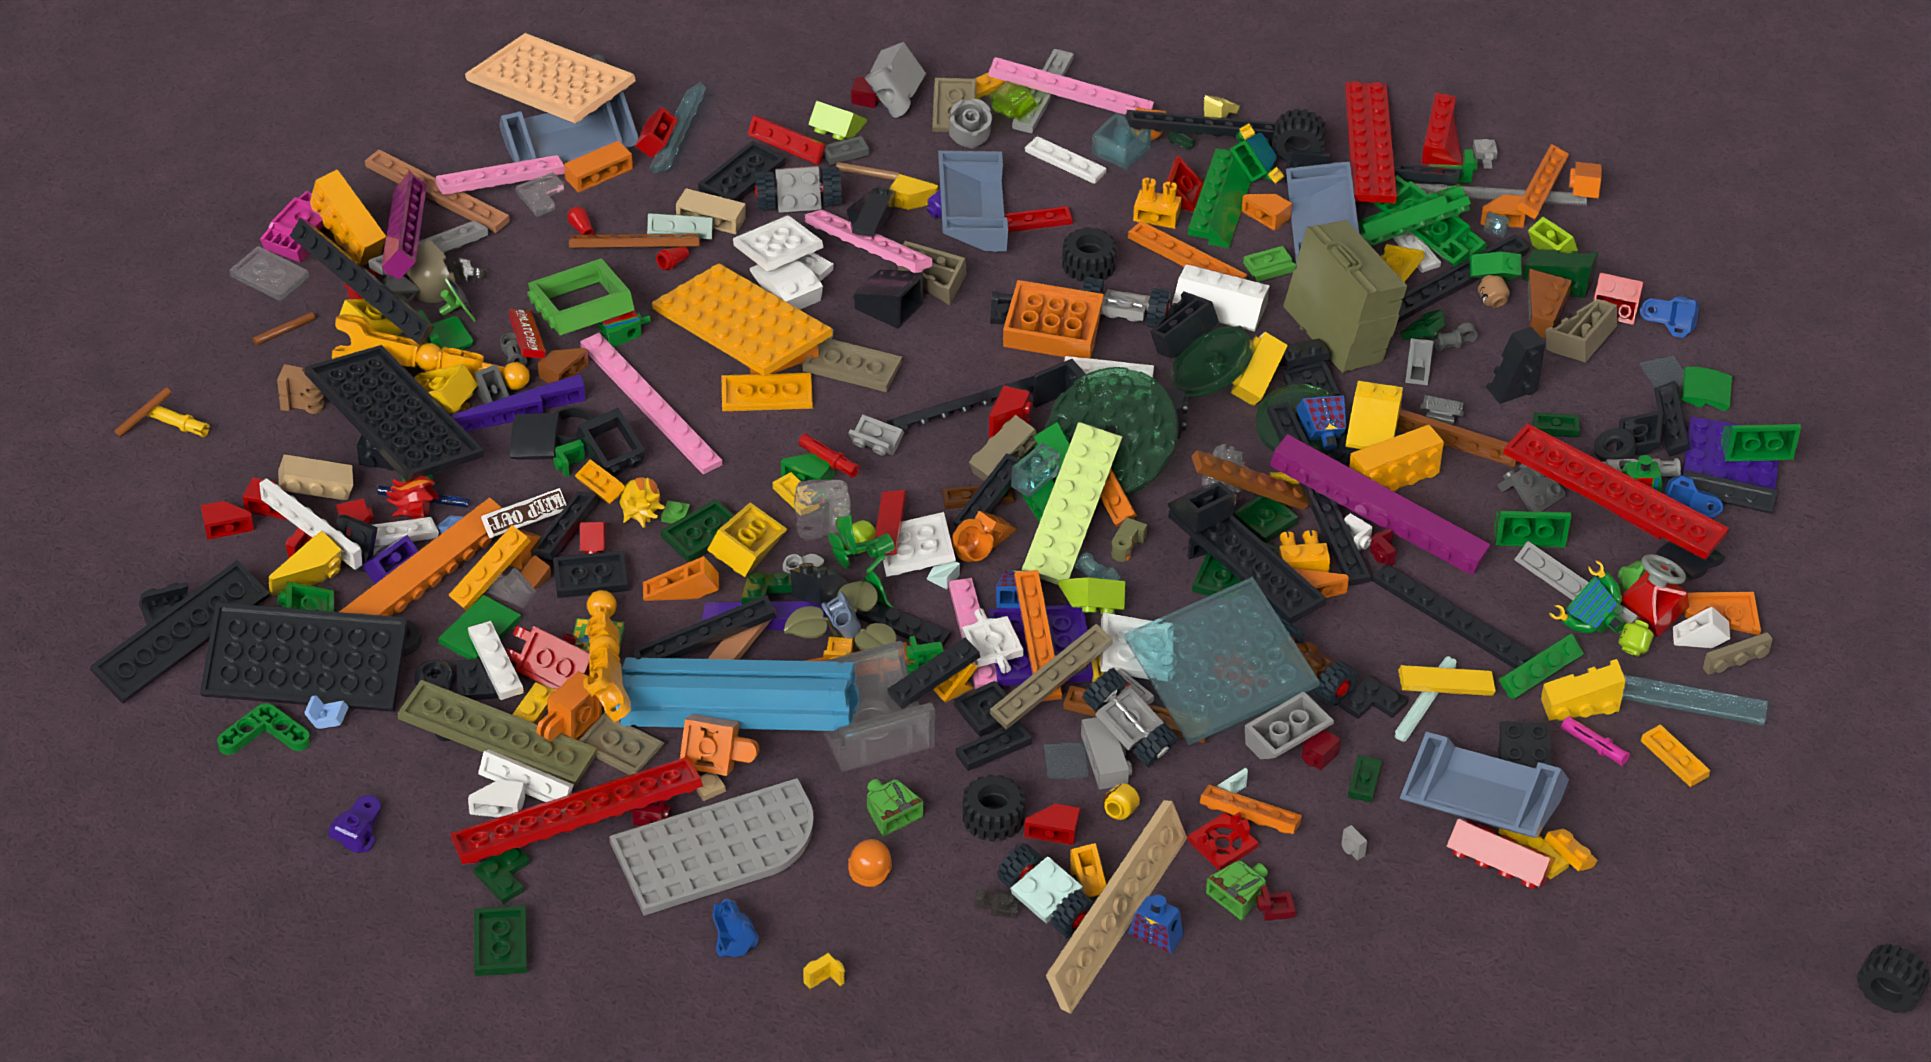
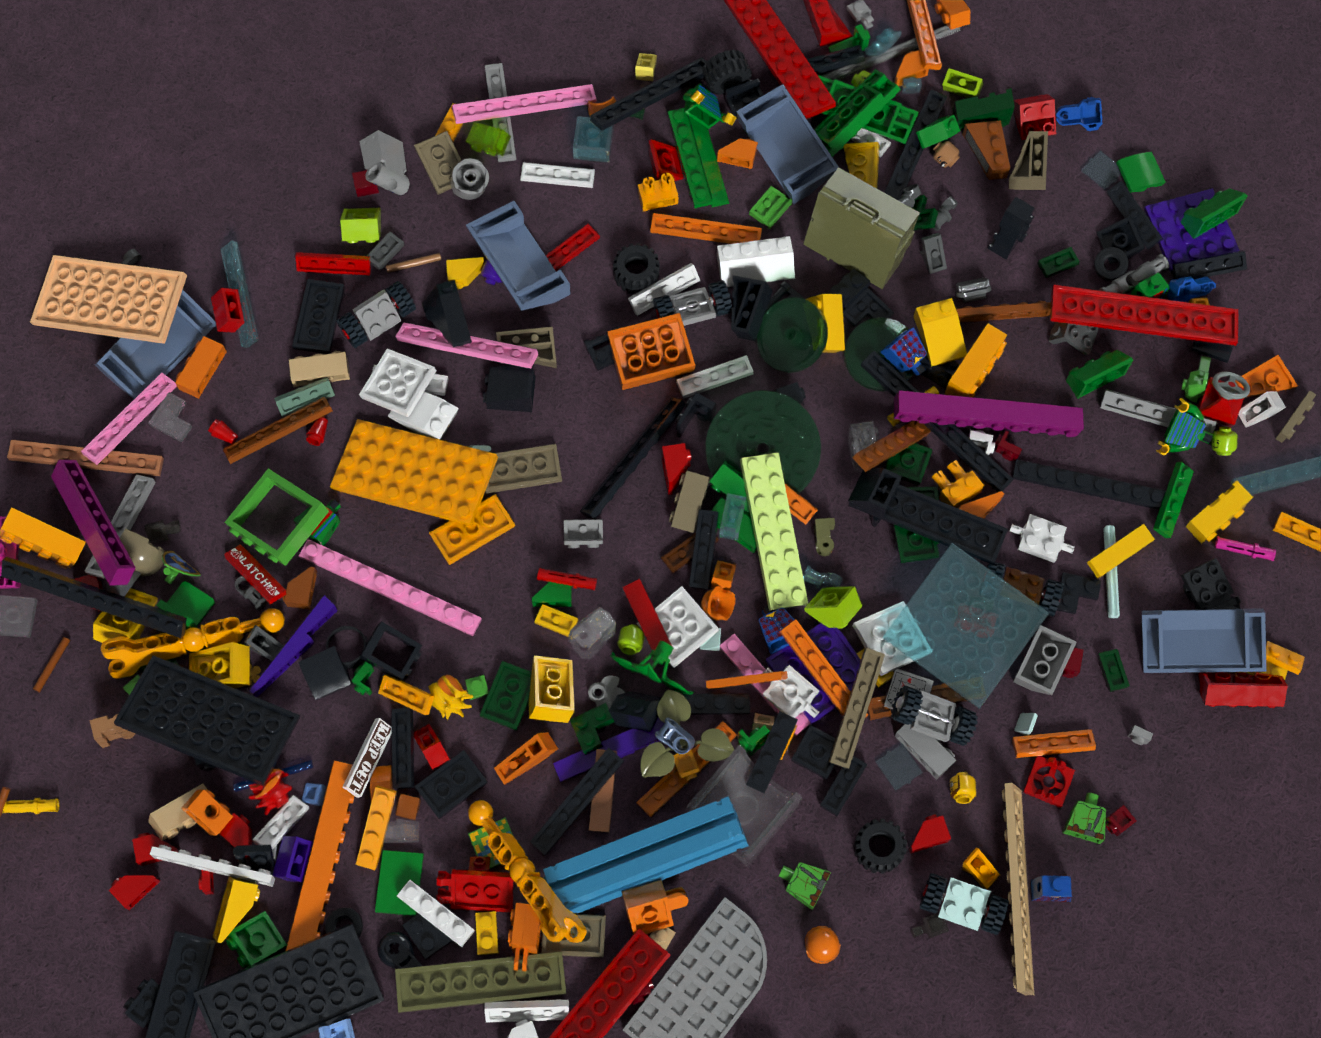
camera: 30 degrees left, 25 degrees up
none -> orange brick [181,789,233,836]
none -> white plate [628,263,700,316]
none -> orange tile [706,671,788,689]
none -> clear light blue slope [865,28,901,56]
none -> dark grey connector [898,184,921,208]
none -> white plate [1009,514,1075,563]

